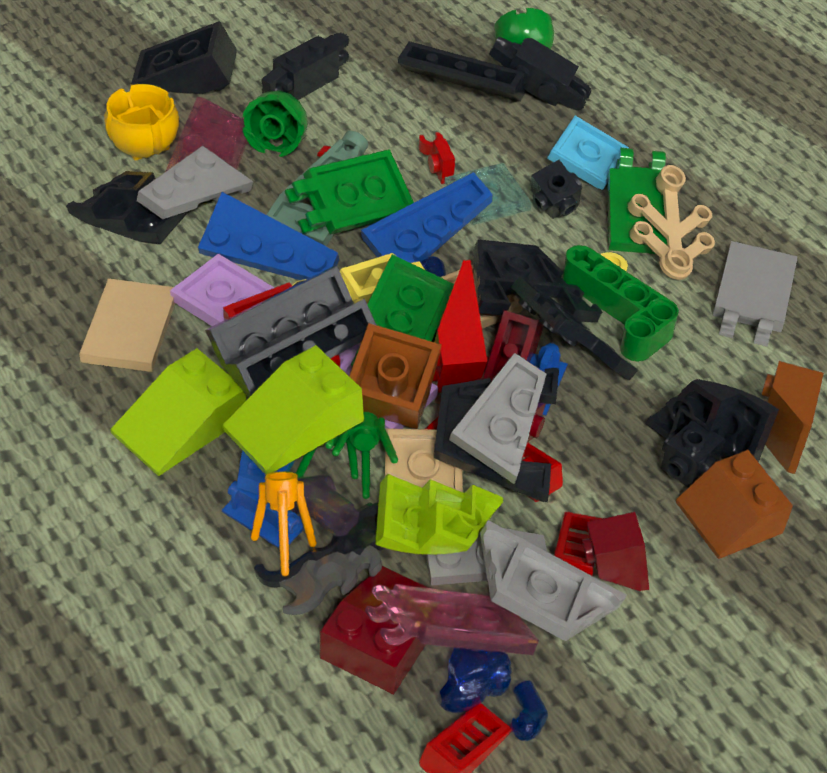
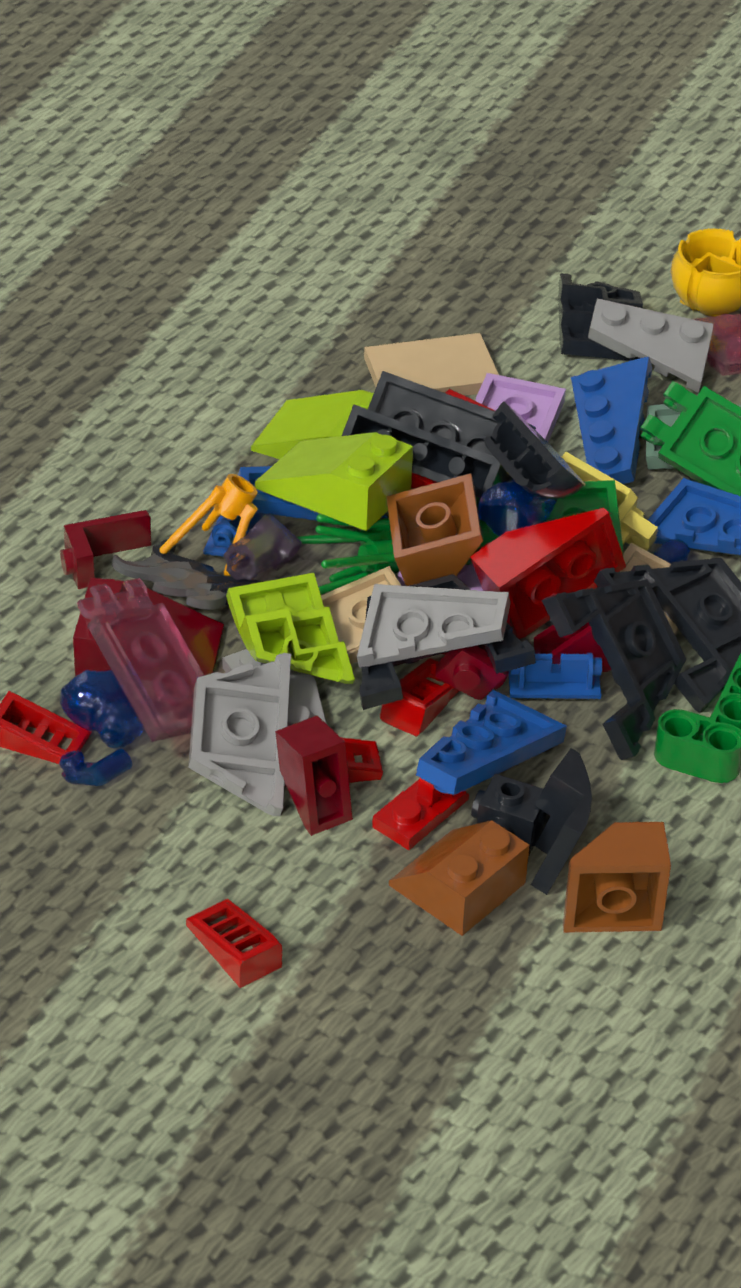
camera: 70 degrees right, 5 degrees down
none -> dark red bracket [60,510,151,589]
none -> red slope [186,898,282,988]
none -> red plate [372,778,469,850]
none -> blue wing [416,690,567,795]
none -> clear blue hair [478,480,557,536]
none -> black brick [485,401,586,499]

